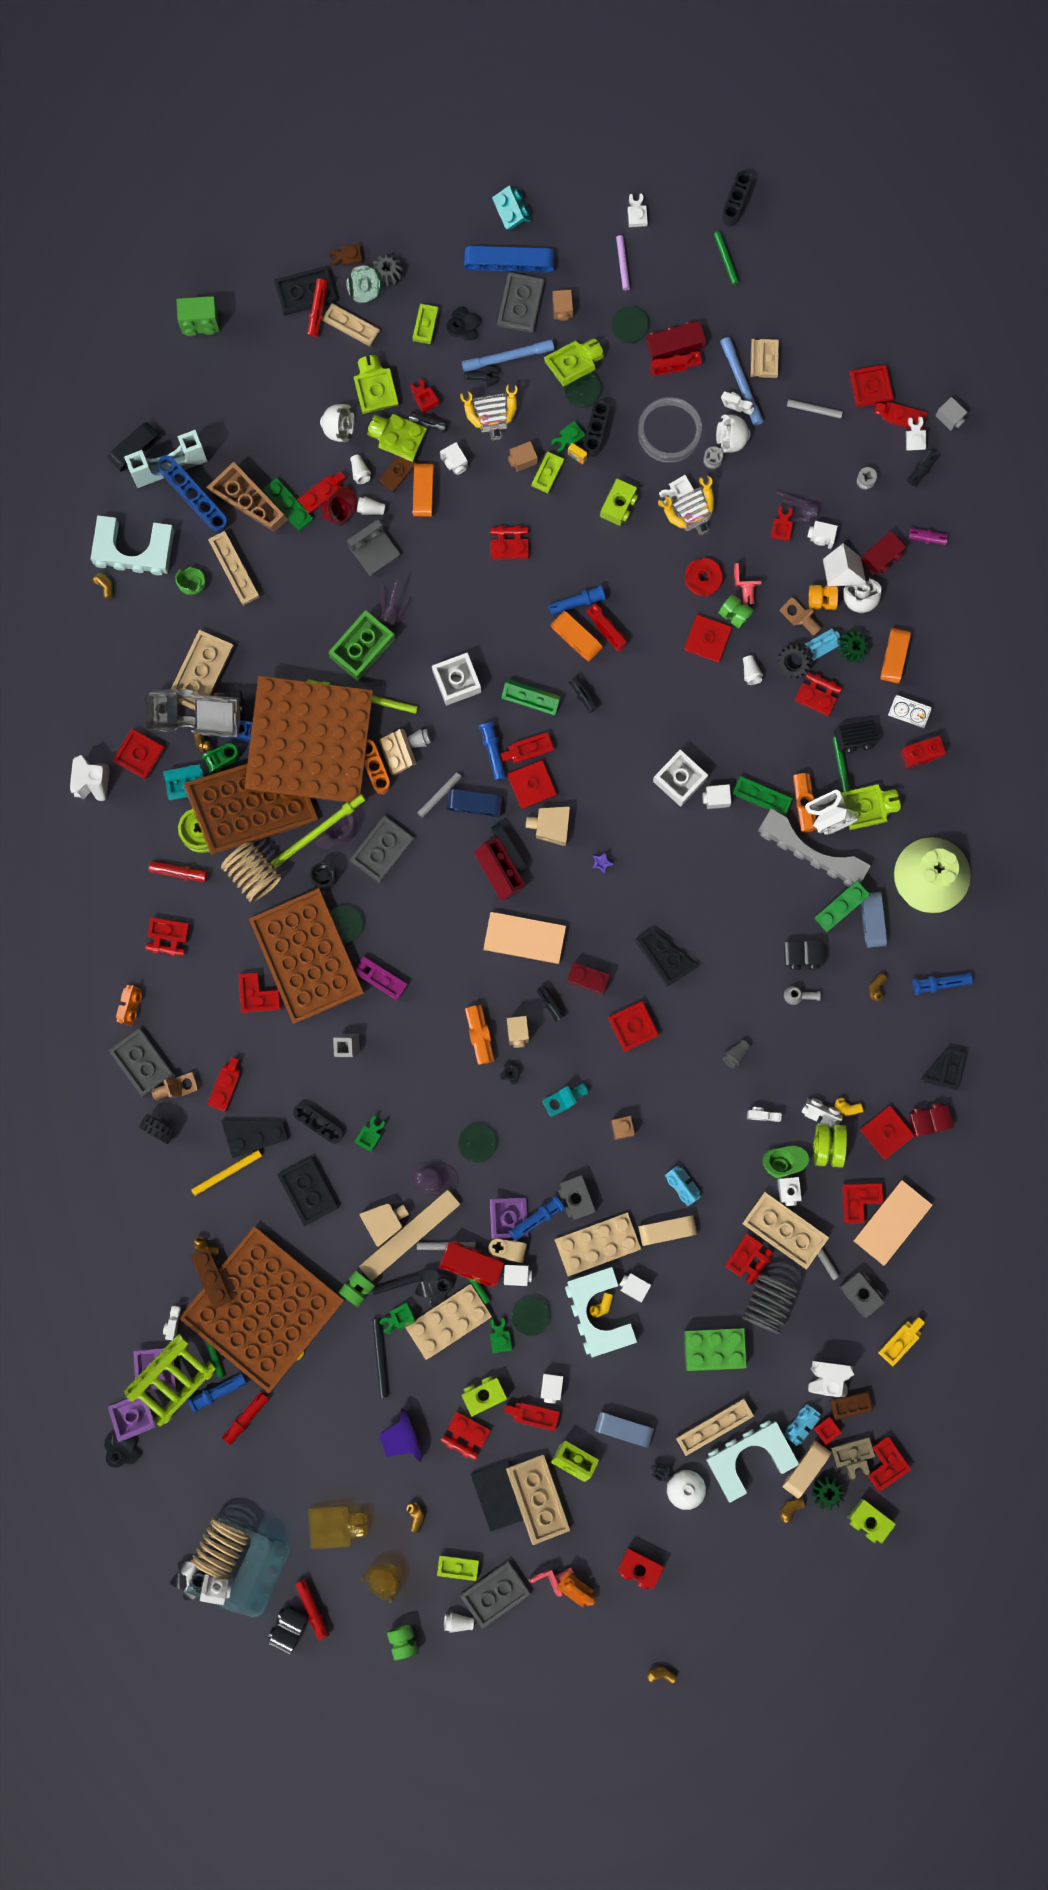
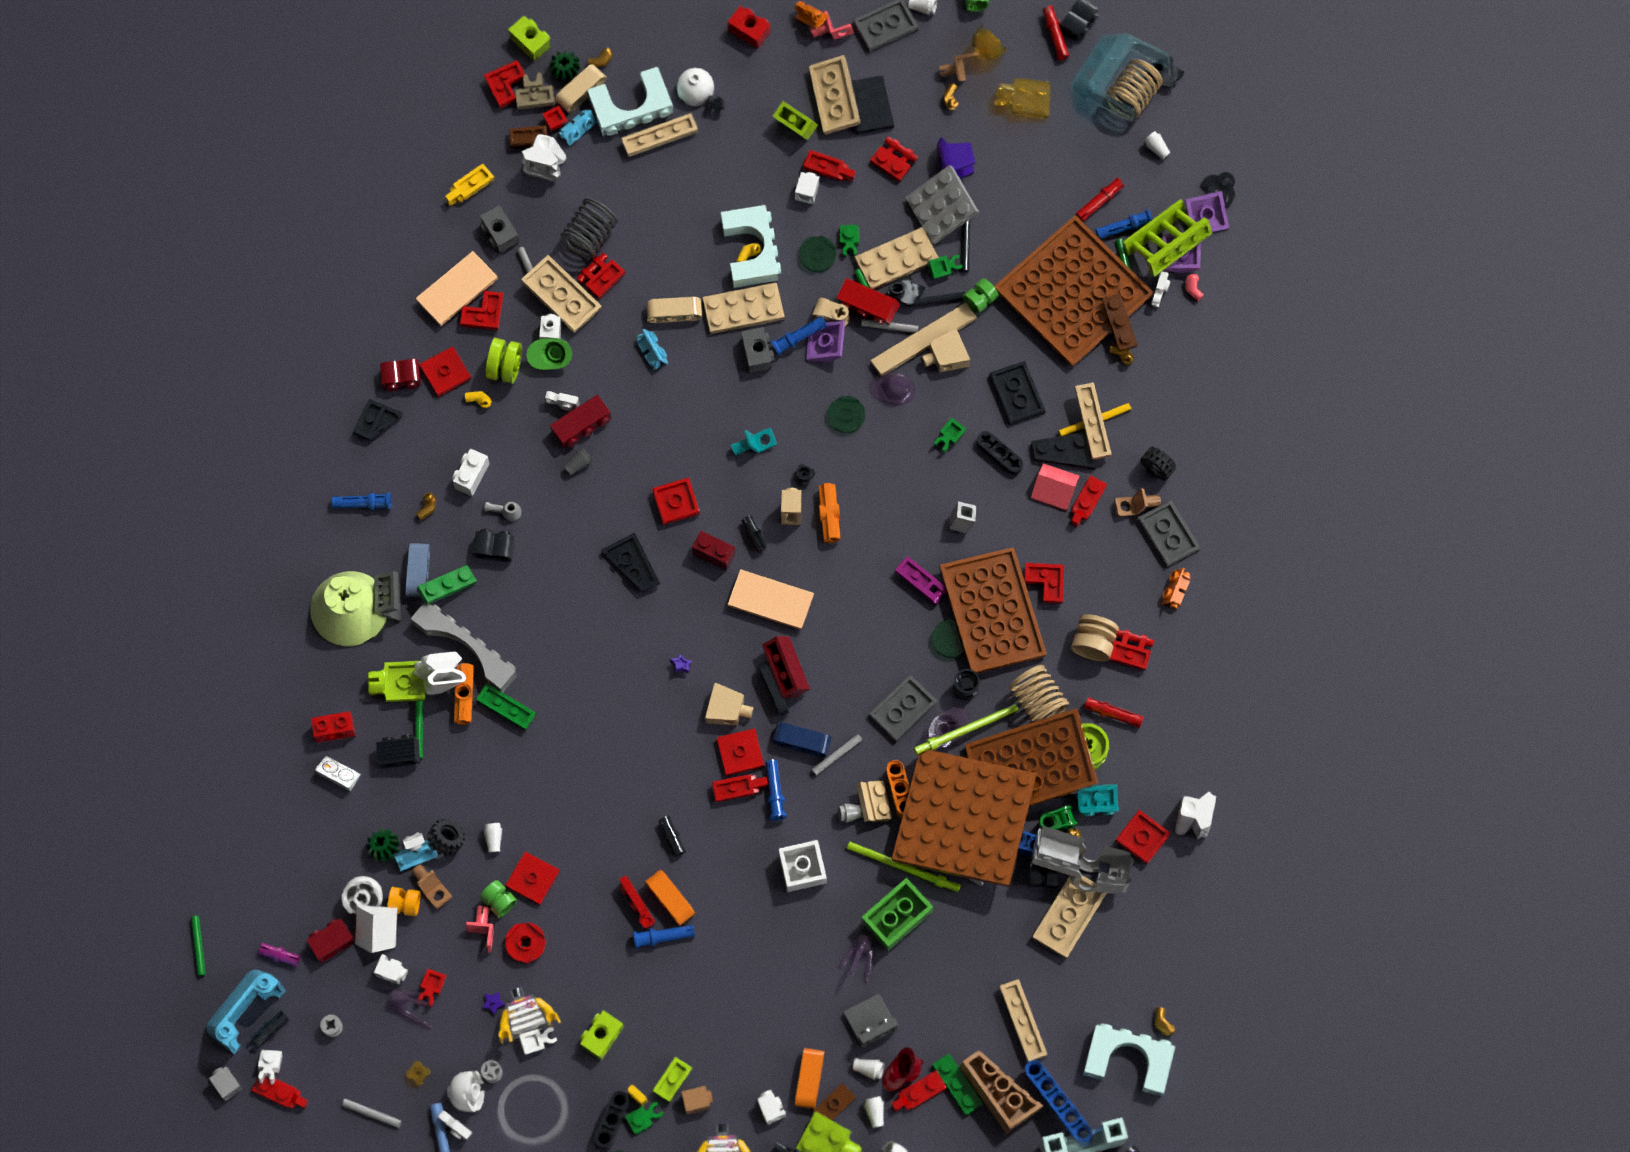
camera: 170 degrees left, 10 degrees down
bright green hair [175,566,206,595] -> none
white brick [200,1574,231,1605] -> none
lime plate [437,1555,479,1581] -> none
lime brick [462,1376,507,1417] -> none
red plate [490,525,528,560] -> none
green plate [501,679,561,715] -> none
white brick [504,1265,532,1286] -> none
sand blue beam [594,1412,654,1448] -> none
medium nougat brick [611,1116,635,1140] -> none
white brick [619,1273,651,1302] -> none
white brick [653,750,708,807] -> none
bright green brick [684,1328,747,1371] -> none
white brick [702,785,731,809] -> none
red plate [794,672,842,717] -> none
white hinge [802,1098,843,1128] -> none
red plate [849,364,894,408] -> none
orange beam [880,627,911,684] -> none
none -> green bar [191,916,206,976]
none -> medium azure windscreen [206,970,286,1055]
none -> dark grey bracket [374,571,401,621]
none -> white plate [403,832,425,851]
none -> clear yellow plate [406,1061,431,1085]
none -> white brick [452,448,489,496]
none -> dark purple piece [482,992,506,1015]
none -> dark red brick [550,394,612,449]
none -> light grey plate [905,165,979,244]
none -> medium nougat bracket [939,52,979,81]
none -> coral slope [1031,464,1080,511]
none -> tan wheel [1071,614,1119,661]
none -> tan plate [1074,382,1112,460]
none -> white cone [1144,131,1171,160]
none -> coral arm [1185,273,1204,302]

